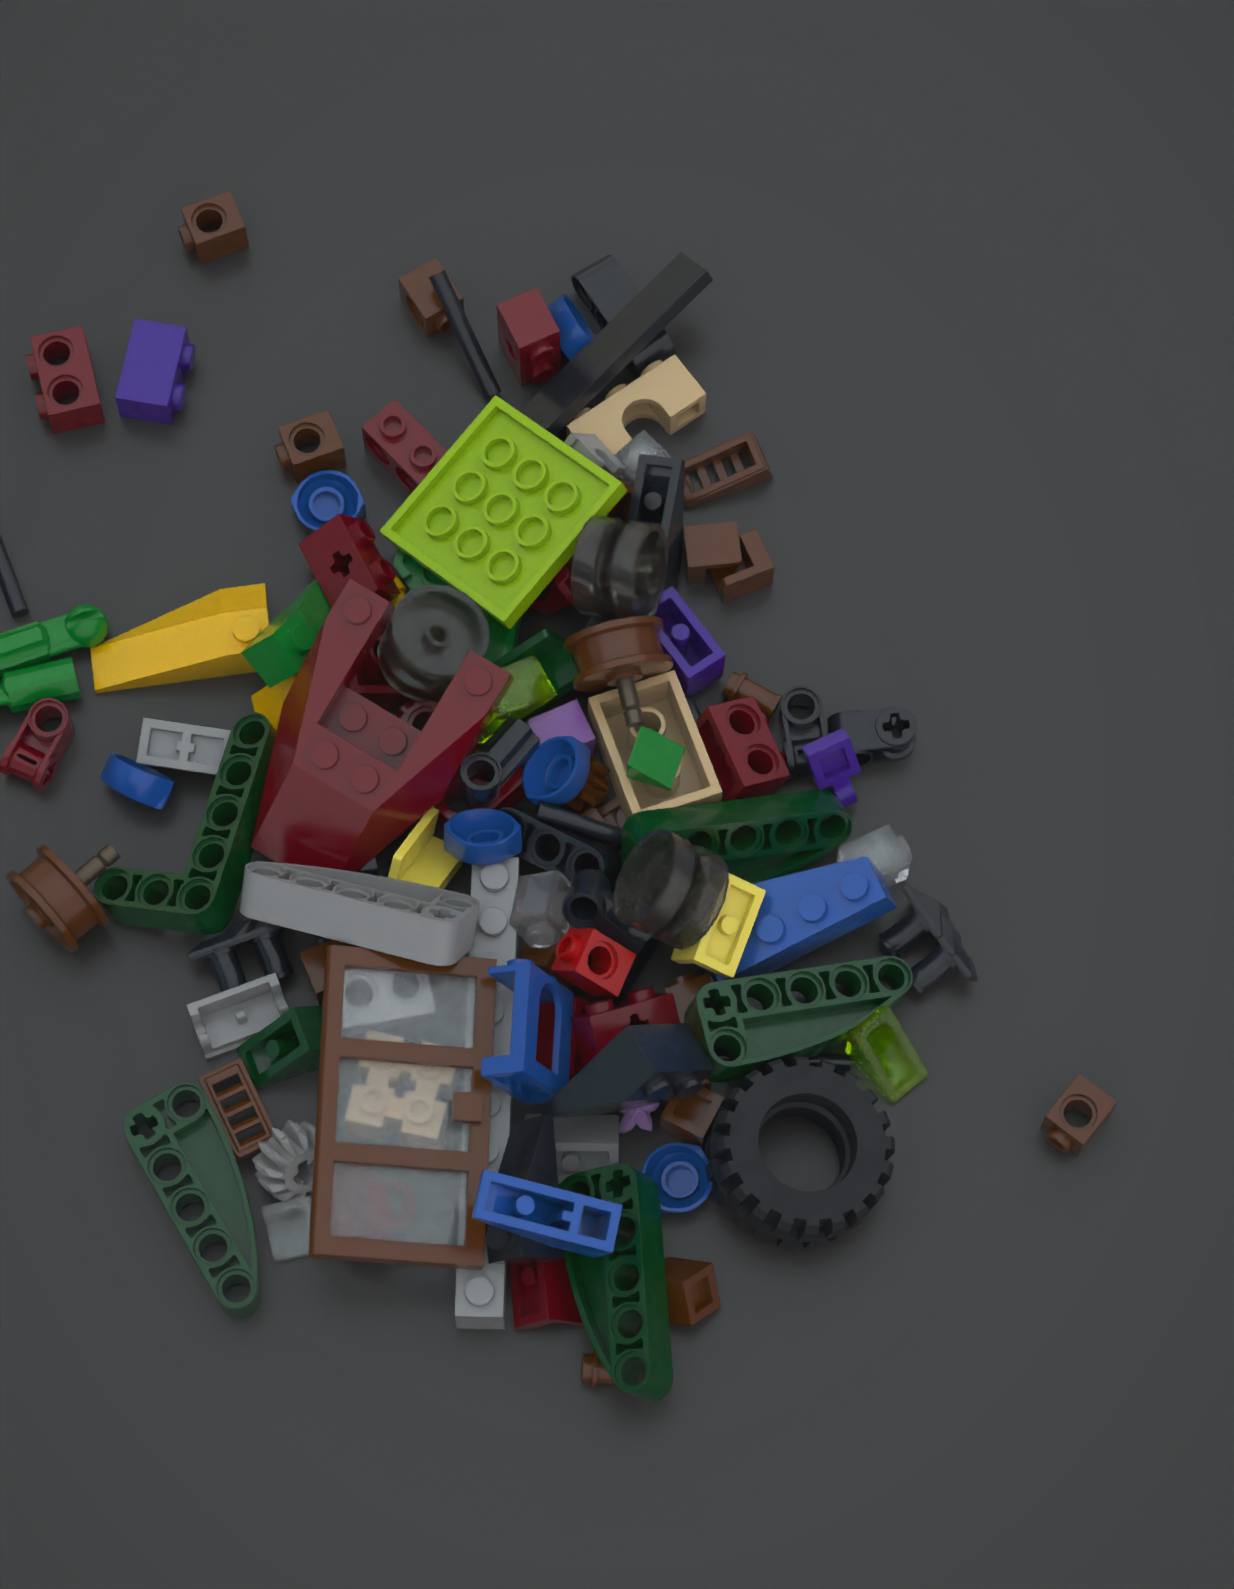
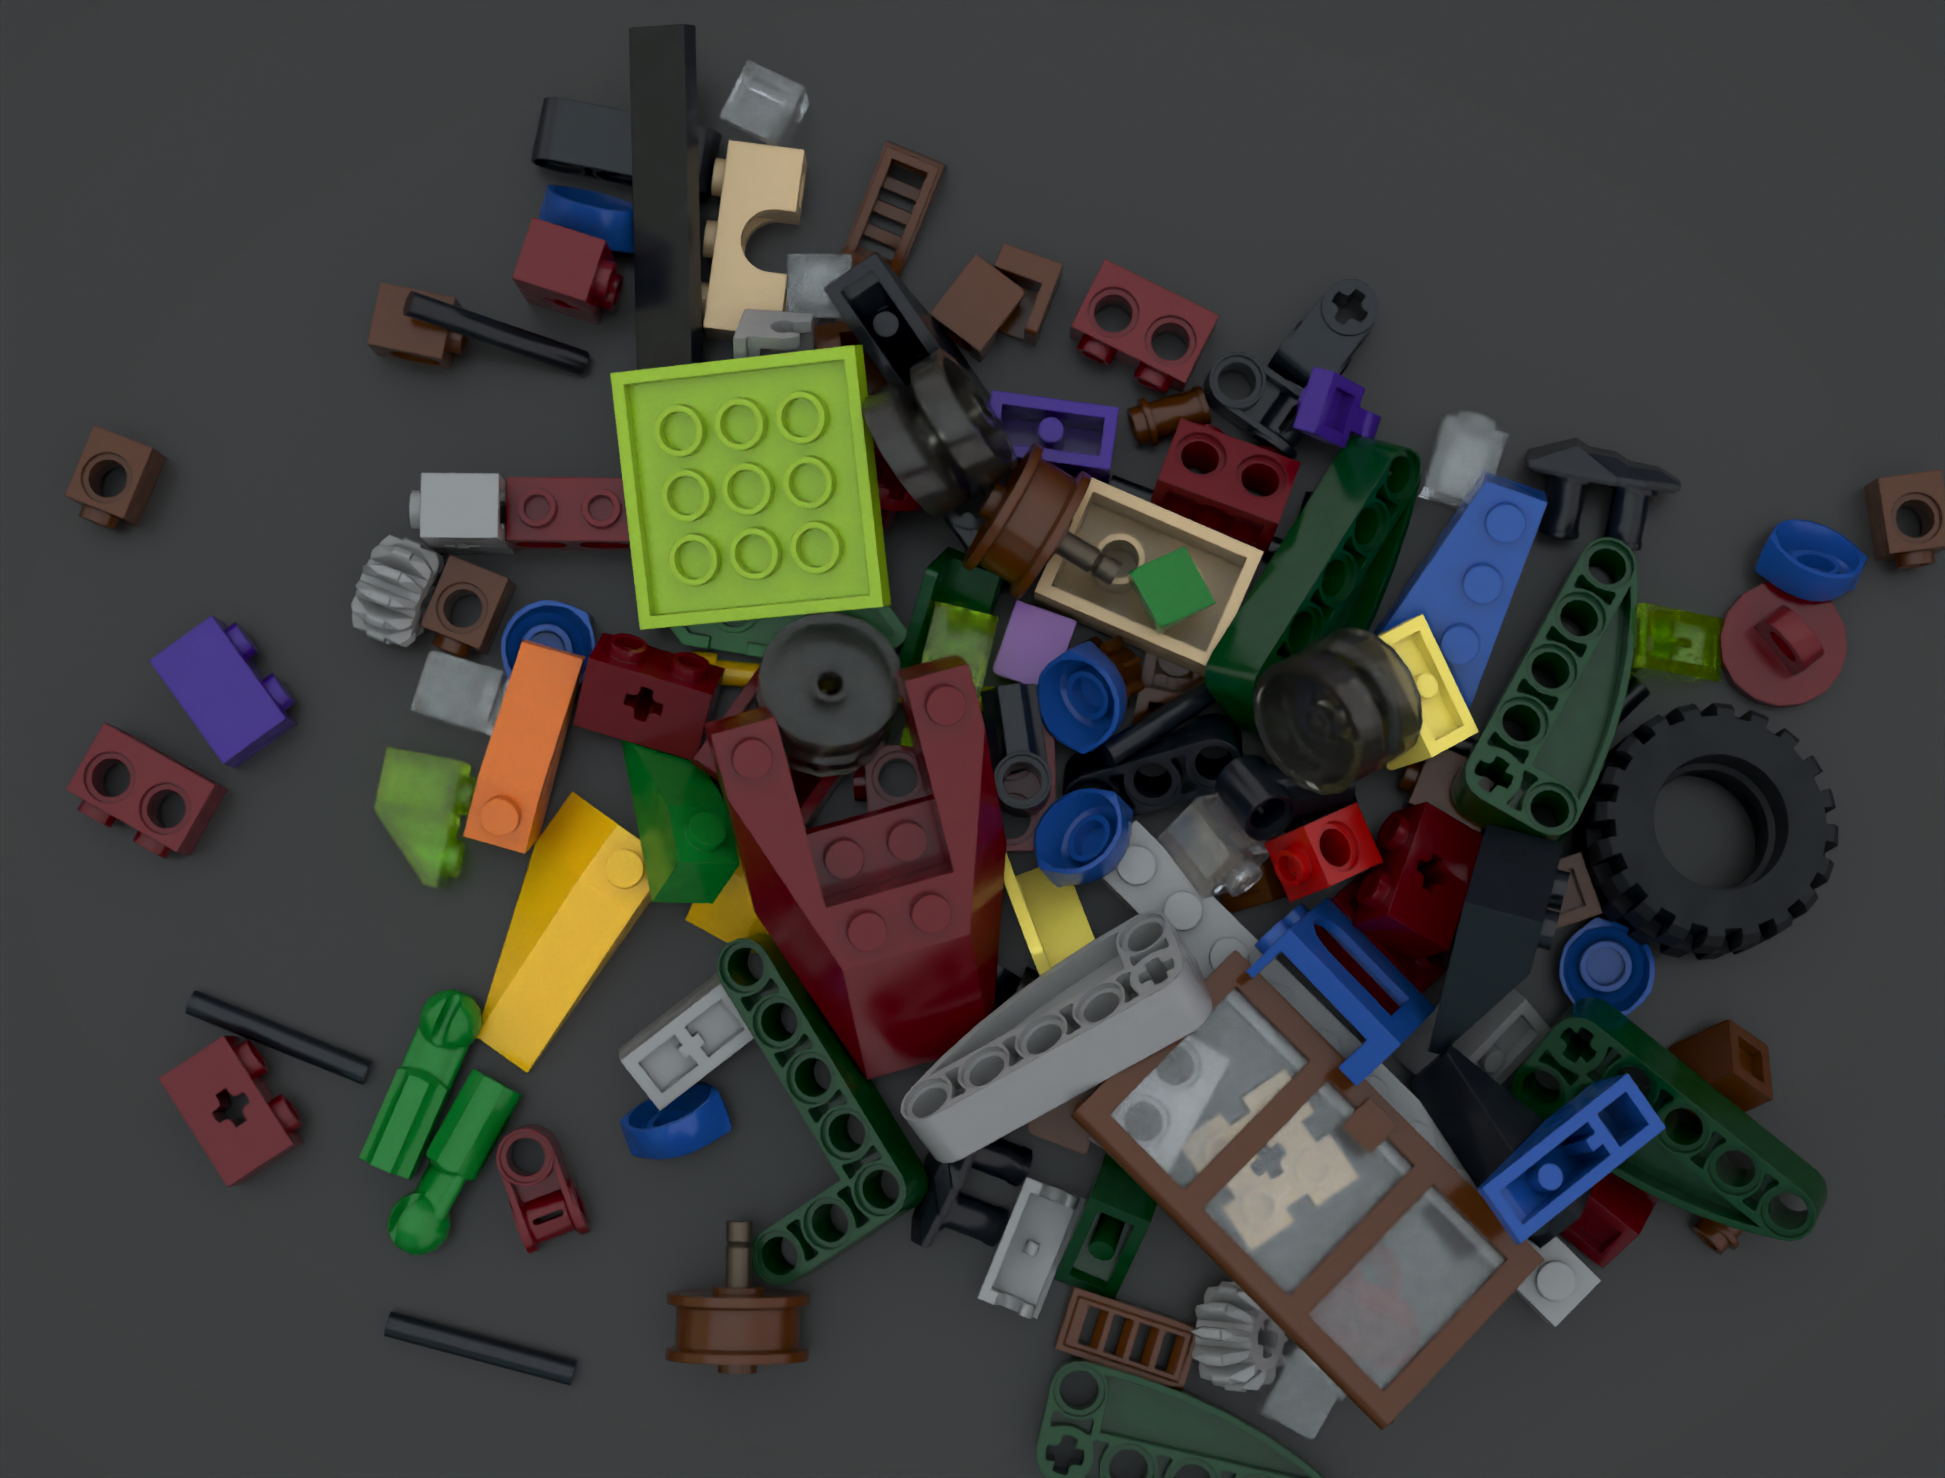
camera: 40 degrees left, 15 degrees up
none -> light grey gear [351,535,444,647]
none -> clear neon green slope [374,746,477,890]
none -> light grey brick [409,473,514,554]
none -> clear panel [411,650,509,737]
none -> orange slope [463,639,586,854]
none -> clear panel [720,59,809,148]
none -> dark red brick [1070,259,1219,394]
none -> dark red tile [1717,582,1847,707]
none -> blue hat [1755,519,1868,602]

